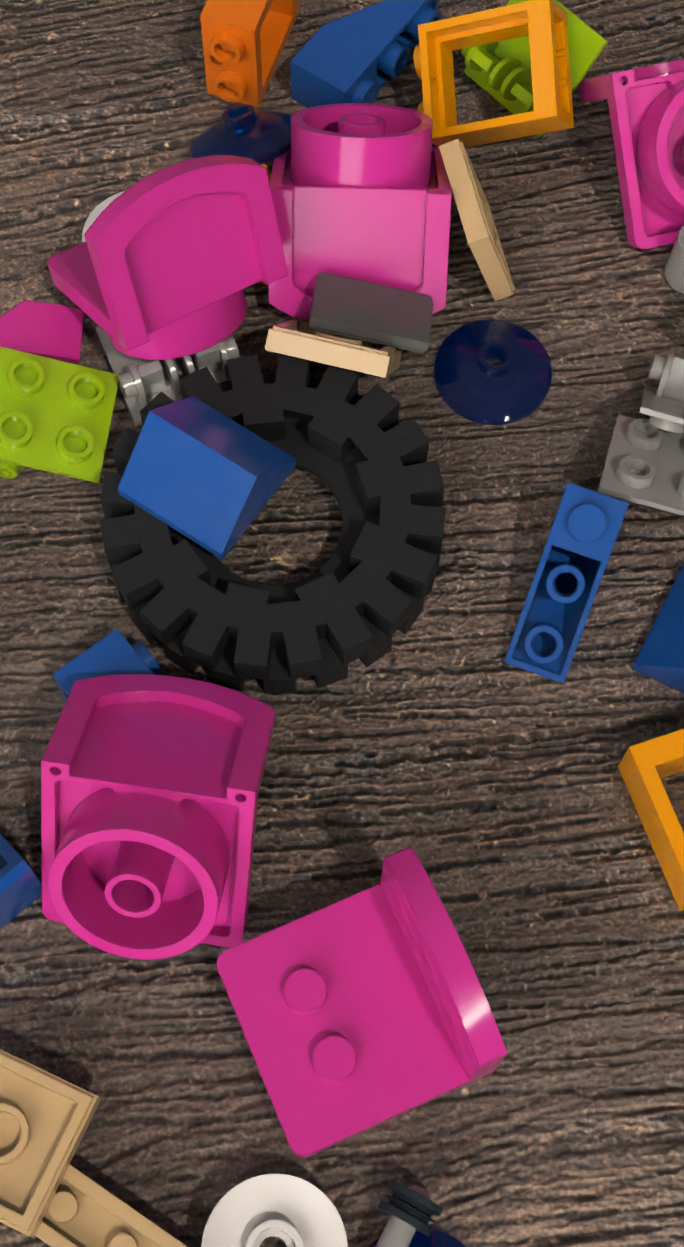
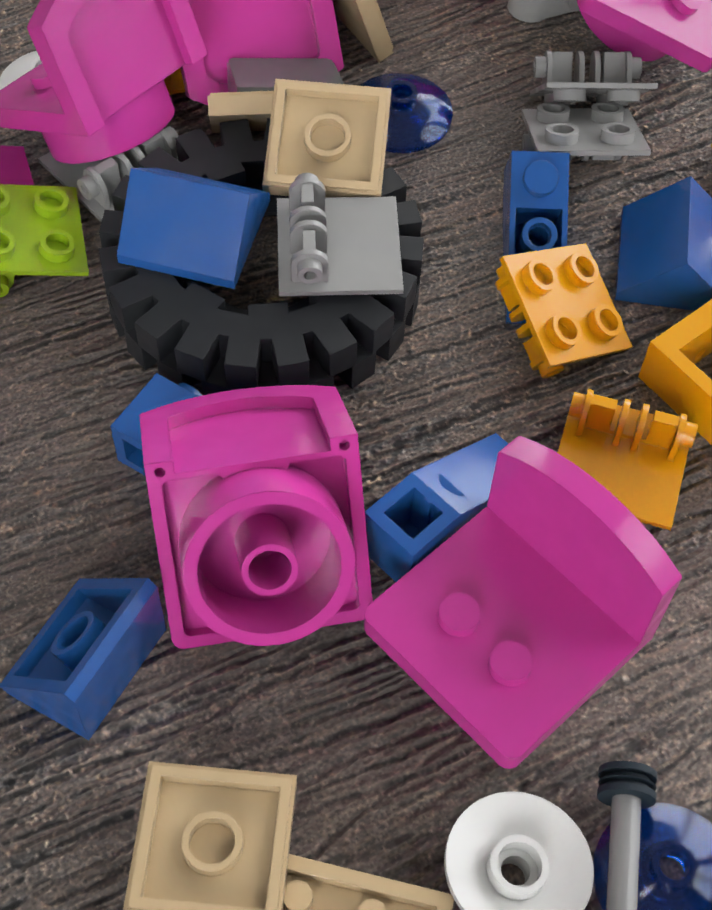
camera: 20 degrees left, 10 degrees down
none -> tan tile [262,79,391,198]
none -> light grey hinge [277,173,404,296]
none -> blue slope [365,433,508,582]
none -> light orange hinge [495,243,633,379]
none -> light orange hinge [557,389,698,531]

